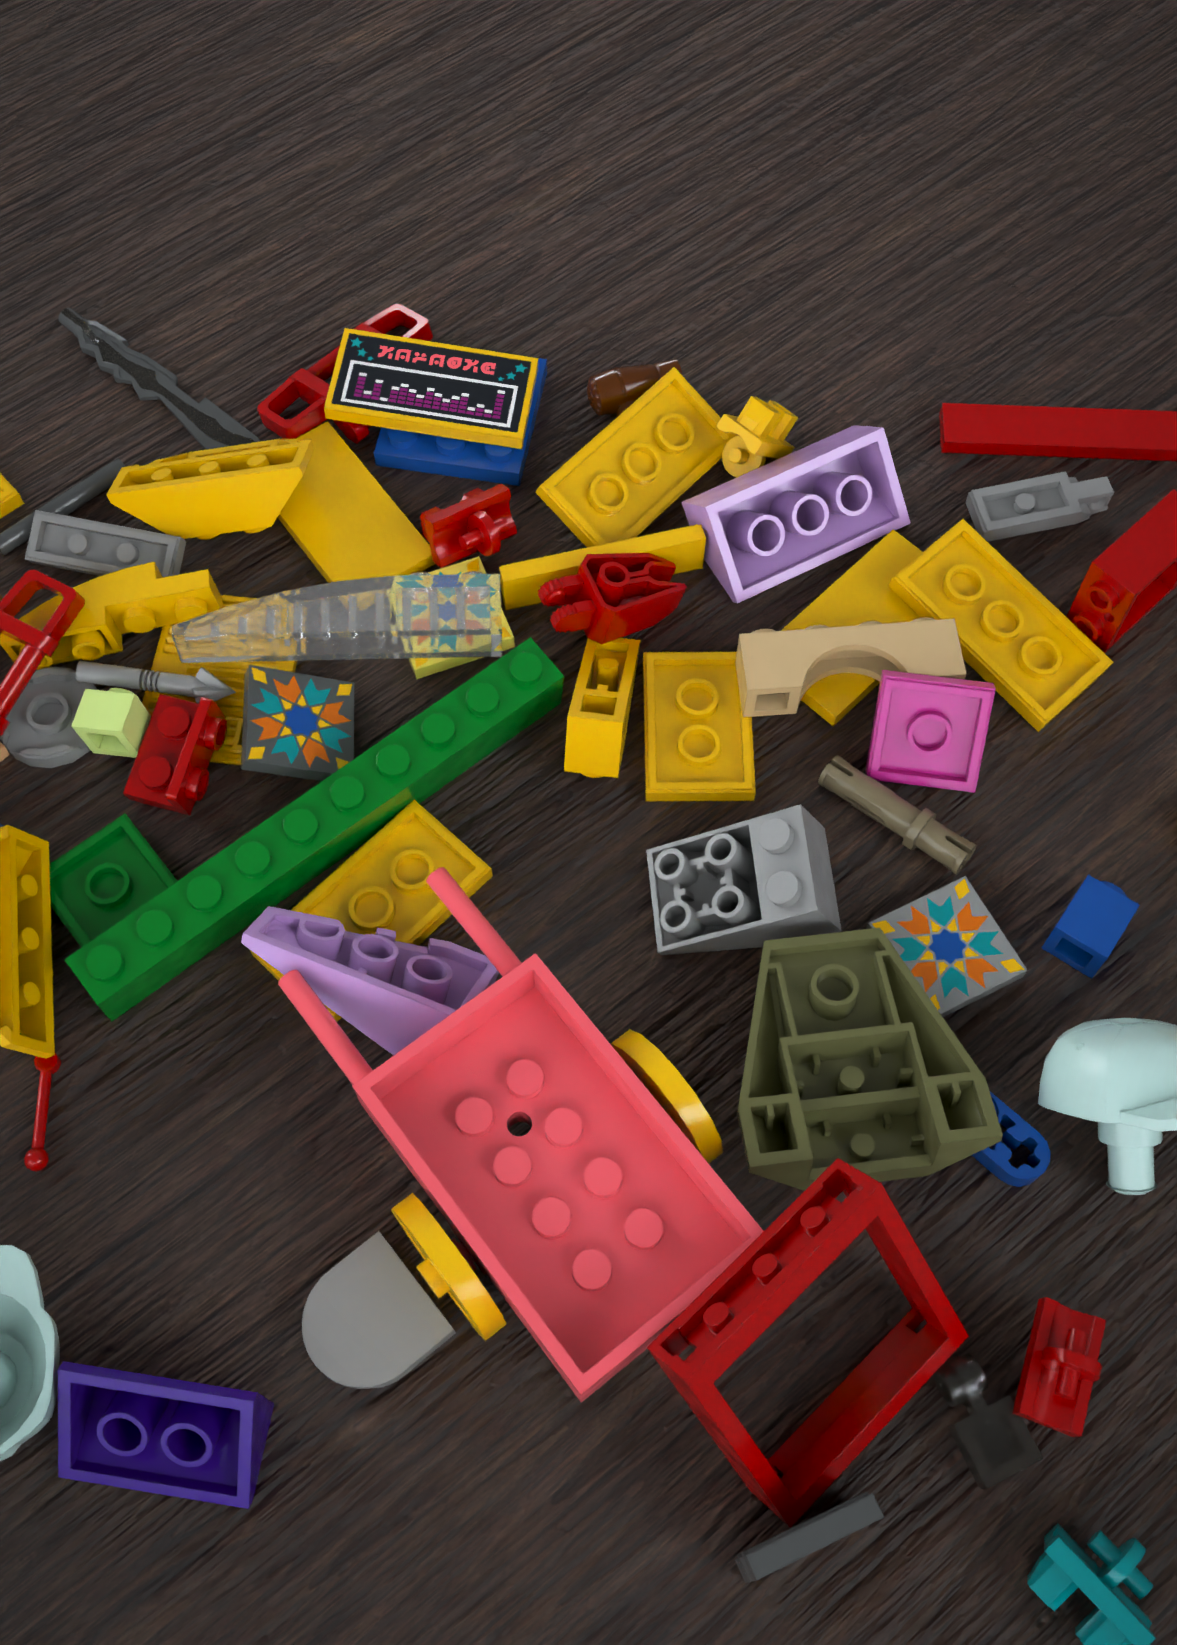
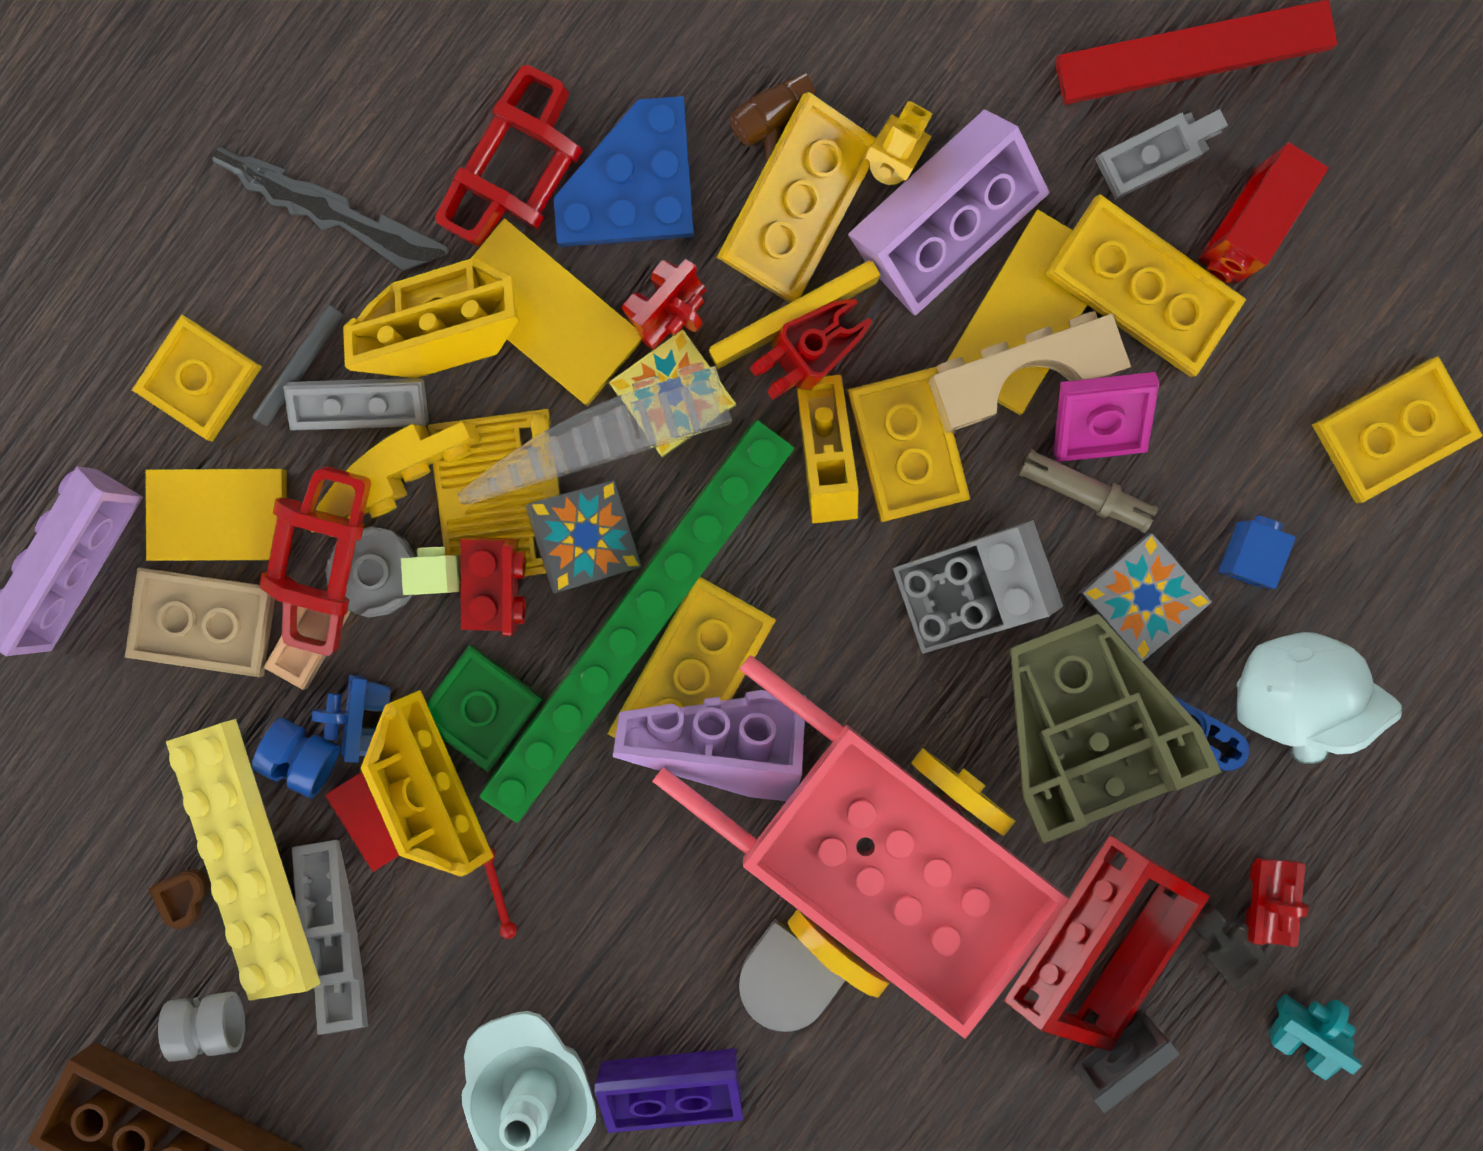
camera: 15 degrees left, 25 degrees up
light grey piece [76,661,236,704] -> none
tile [324,328,539,449] -> none

